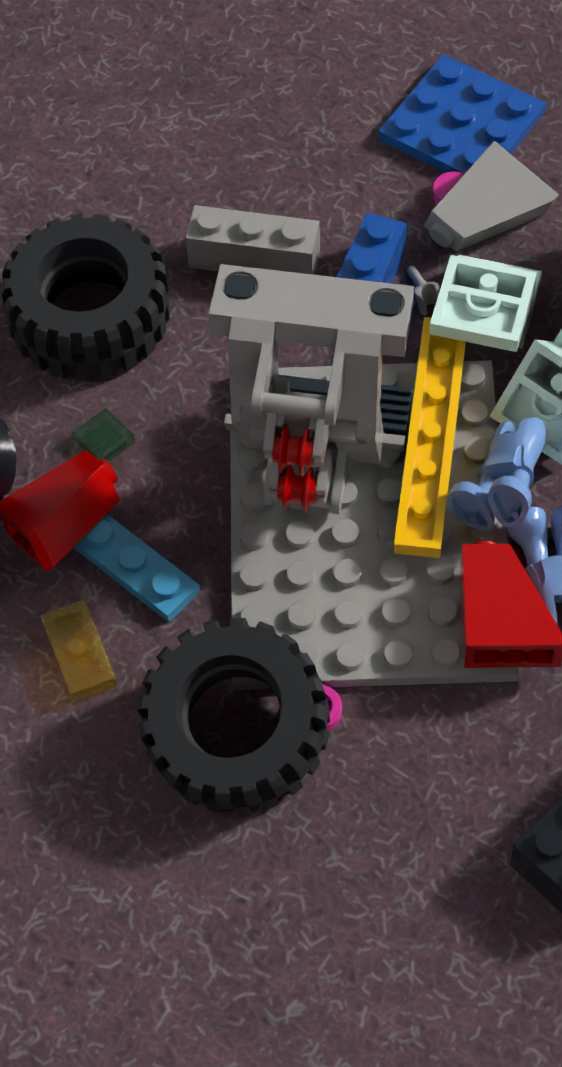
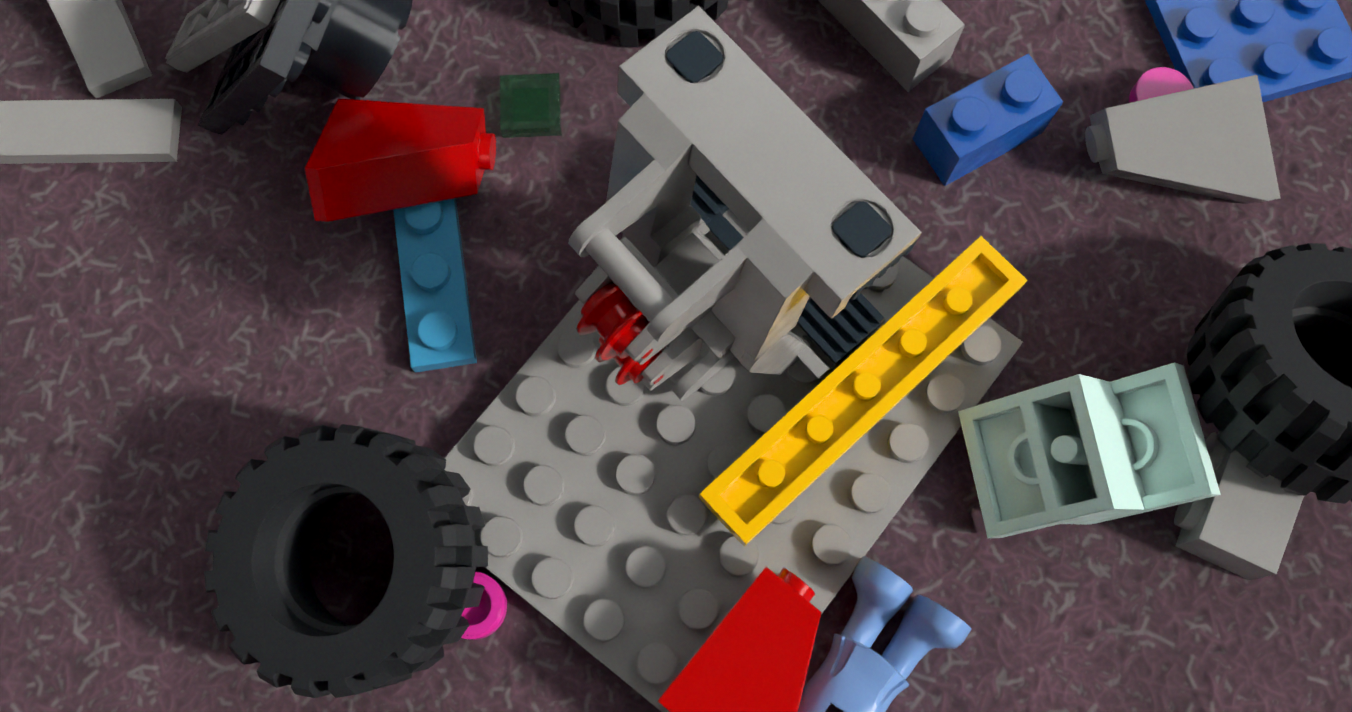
camera: 35 degrees right, 15 degrees up
clear yellow plate [40,600,117,702] -> none
light grey hand [406,266,440,315] -> none
light aqua bracket [429,254,542,352] -> none
medium blue piece [446,417,546,530] -> none

